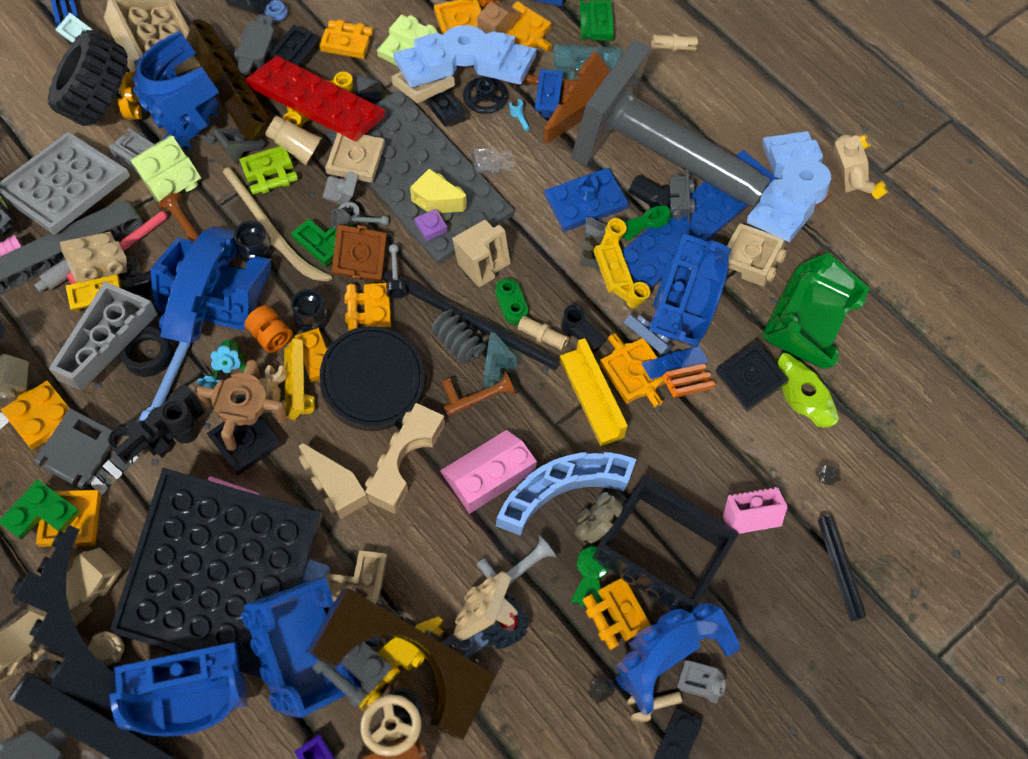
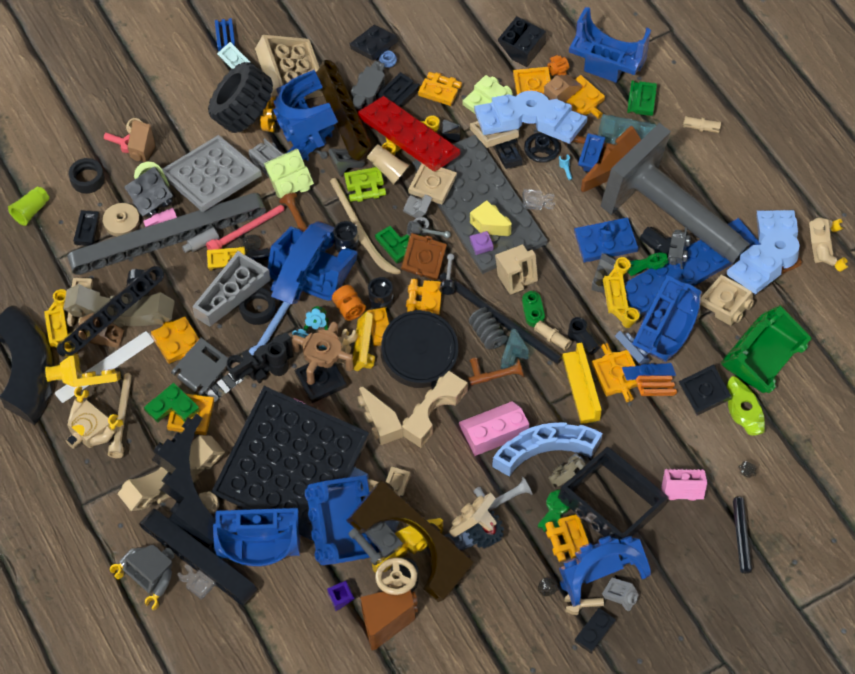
camera: 15 degrees right, 5 degrees down
tan plate [60,232,127,283] -> none

